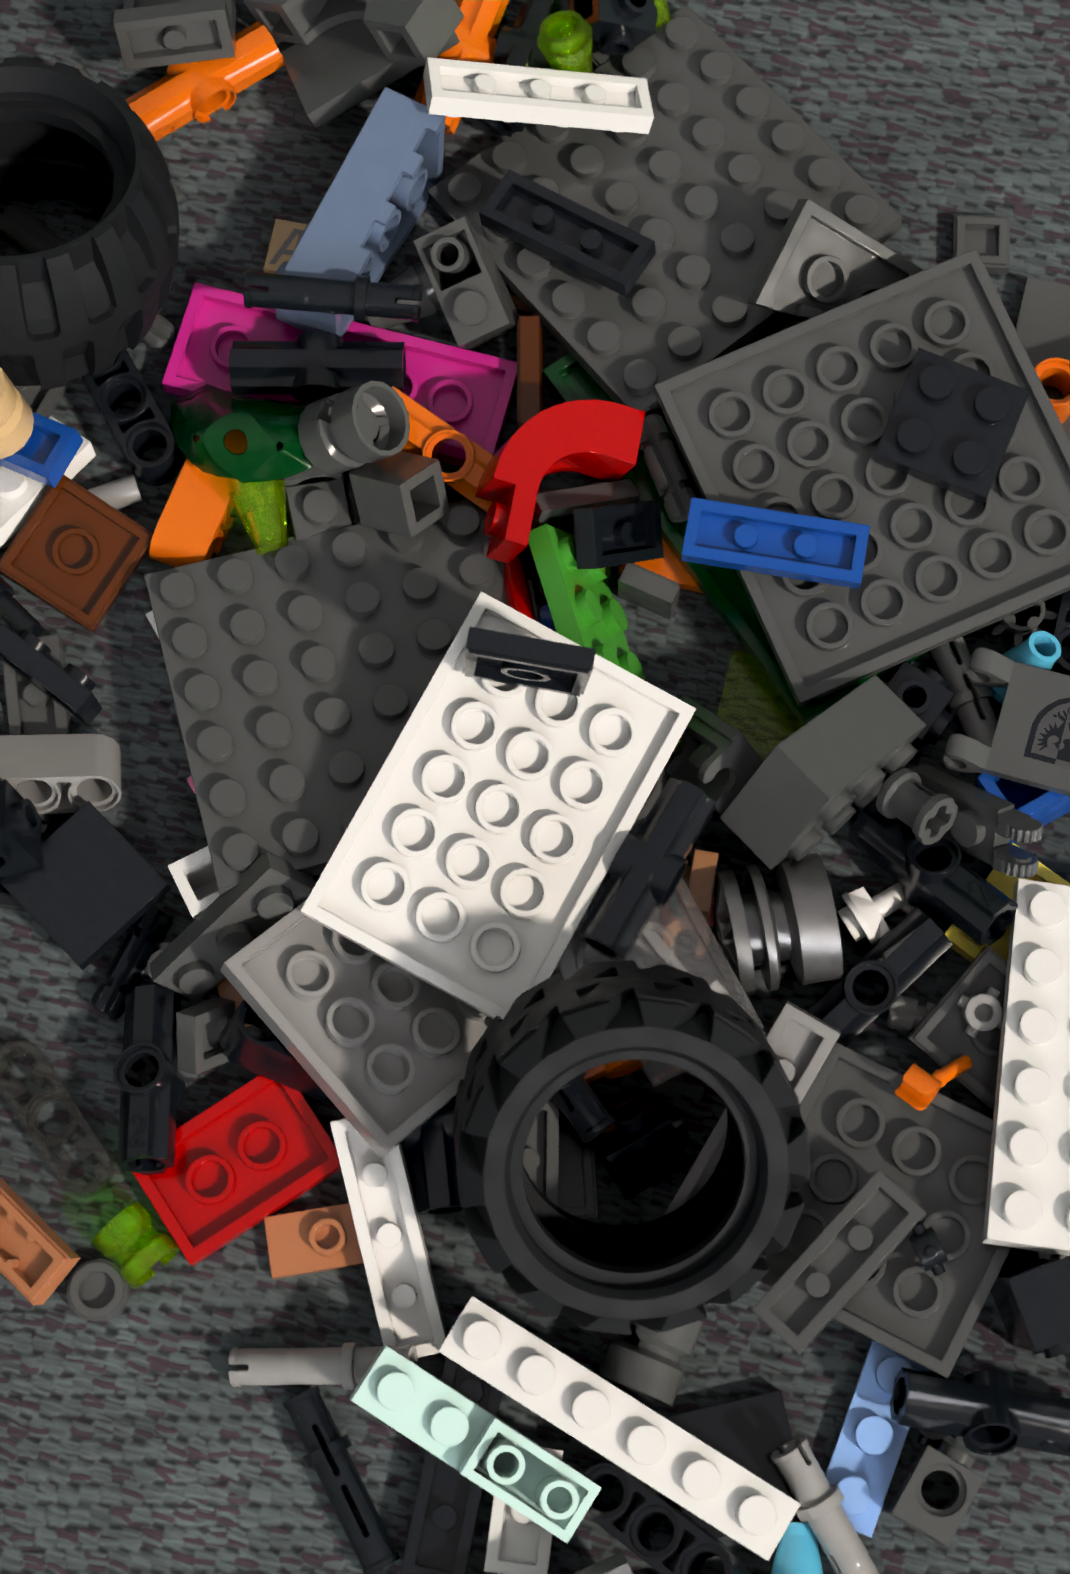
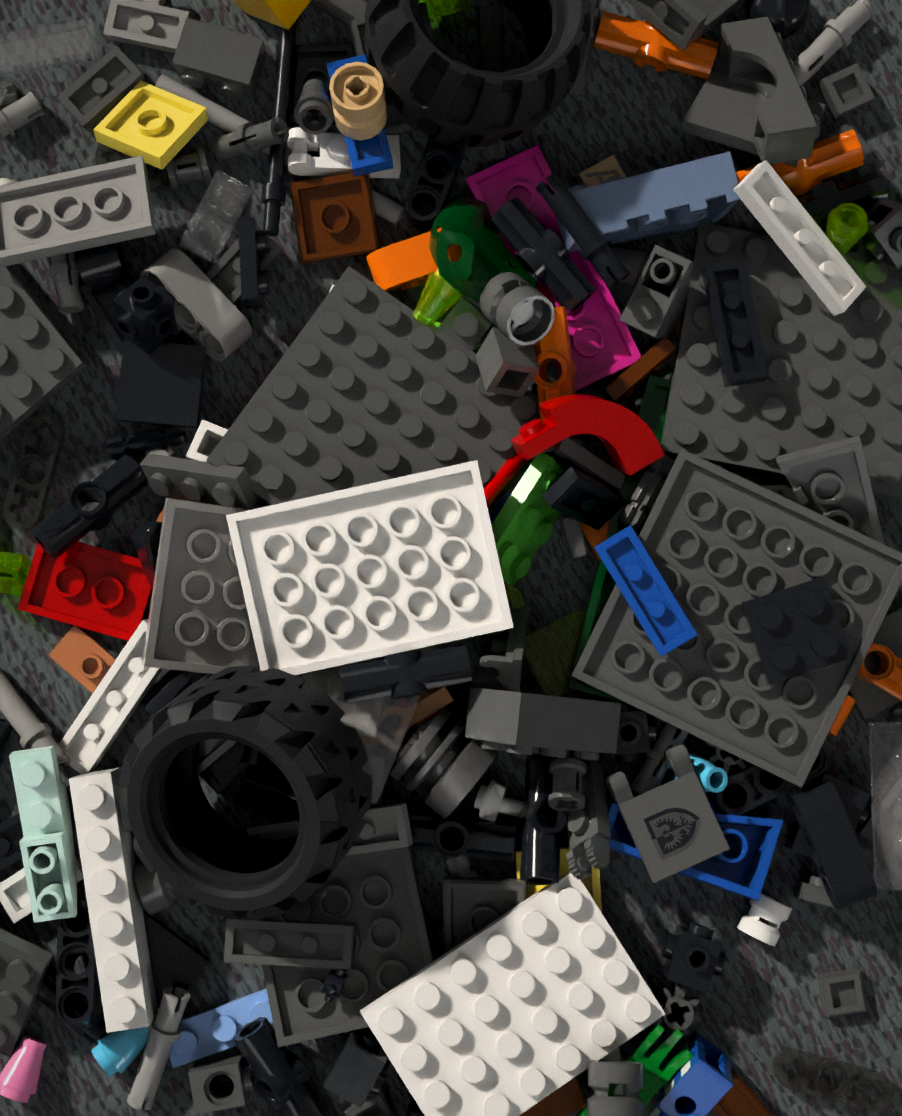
camera: 45 degrees right, 10 degrees up
dark grey plate [176,996,235,1075] -> none
black tile [462,627,596,696] -> none
orange hand [894,1055,972,1111] -> none
light grey piece [956,987,1002,1038] -> none

